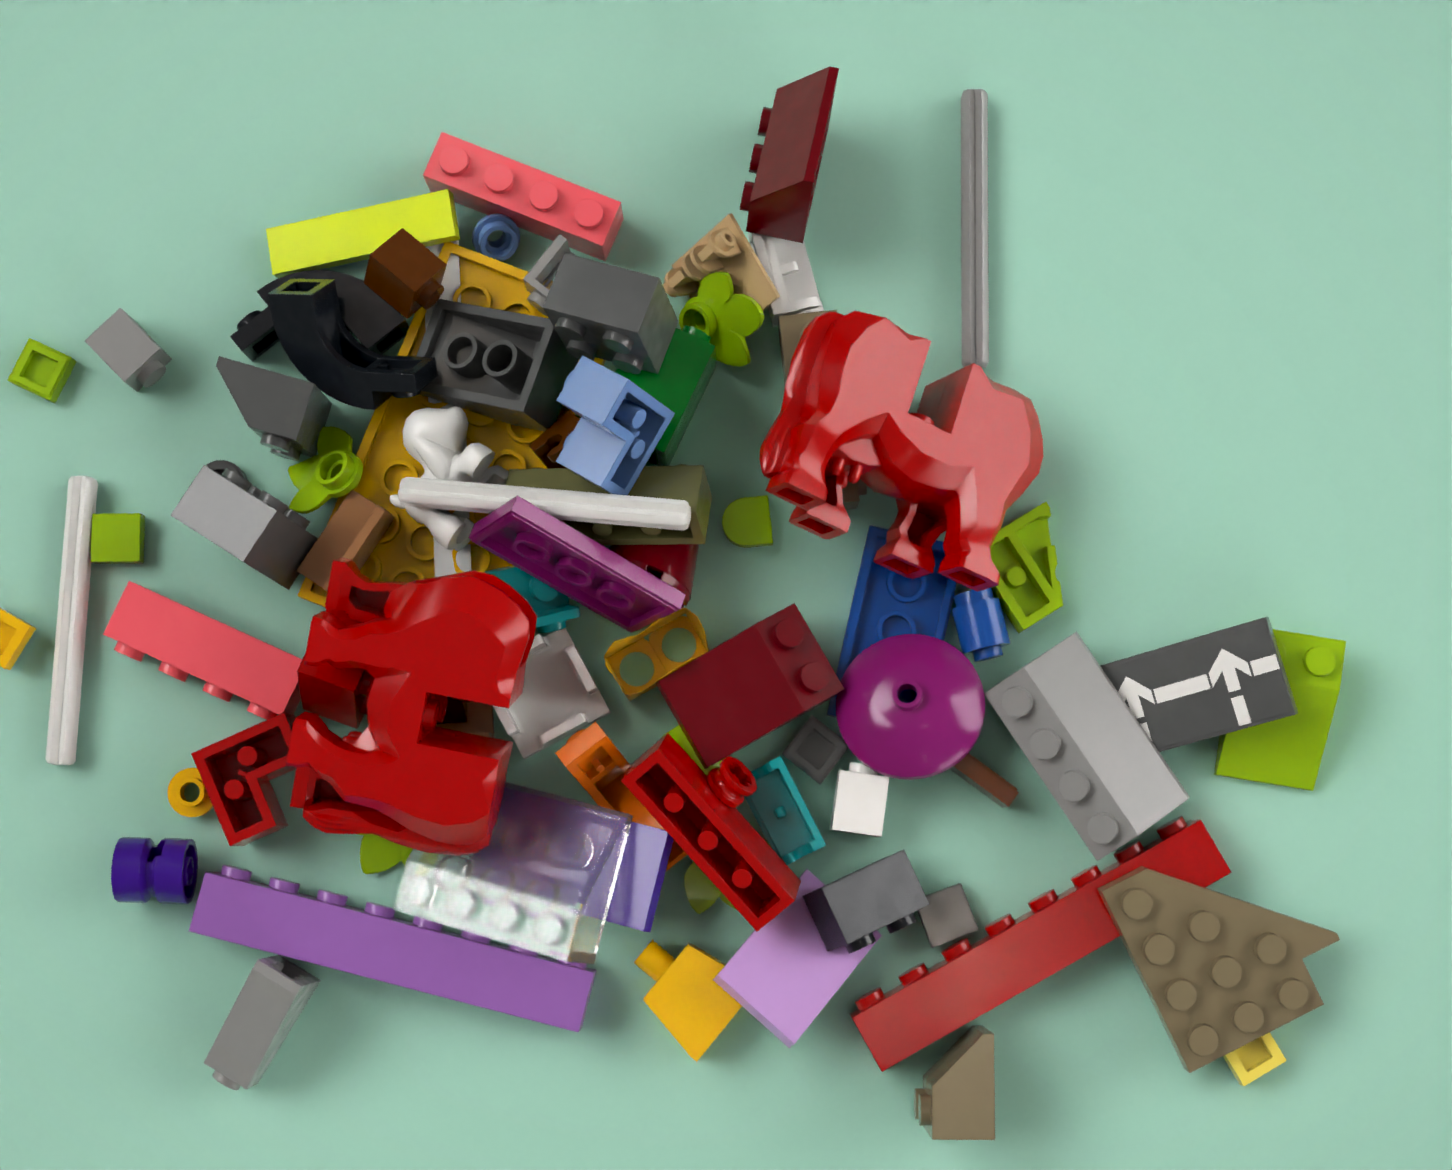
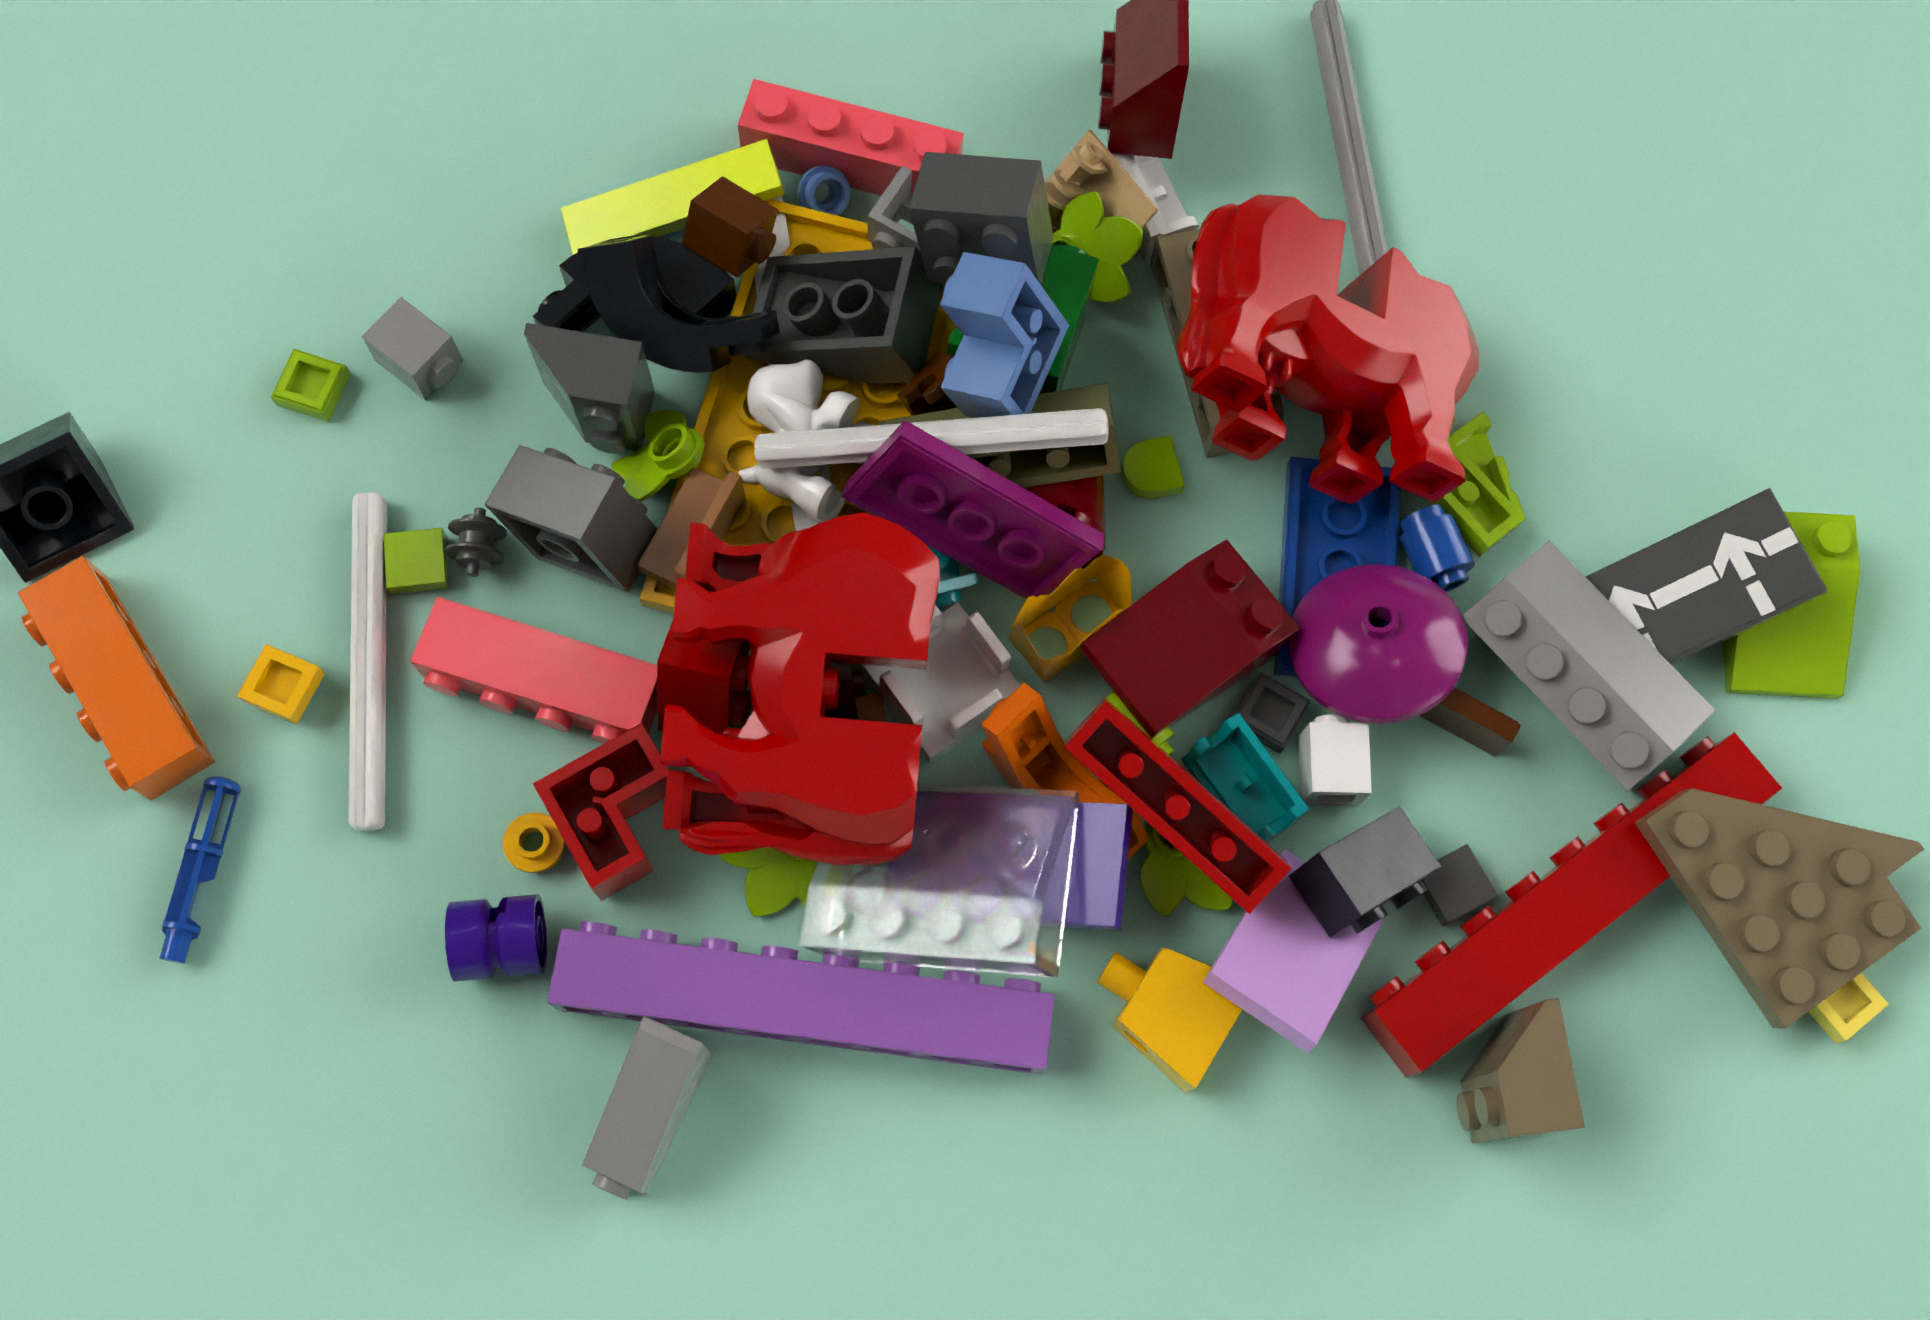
camera: 15 degrees left, 10 degrees down
red bush [707,756,757,808] -> none
none -> dark grey wheel [445,508,507,577]

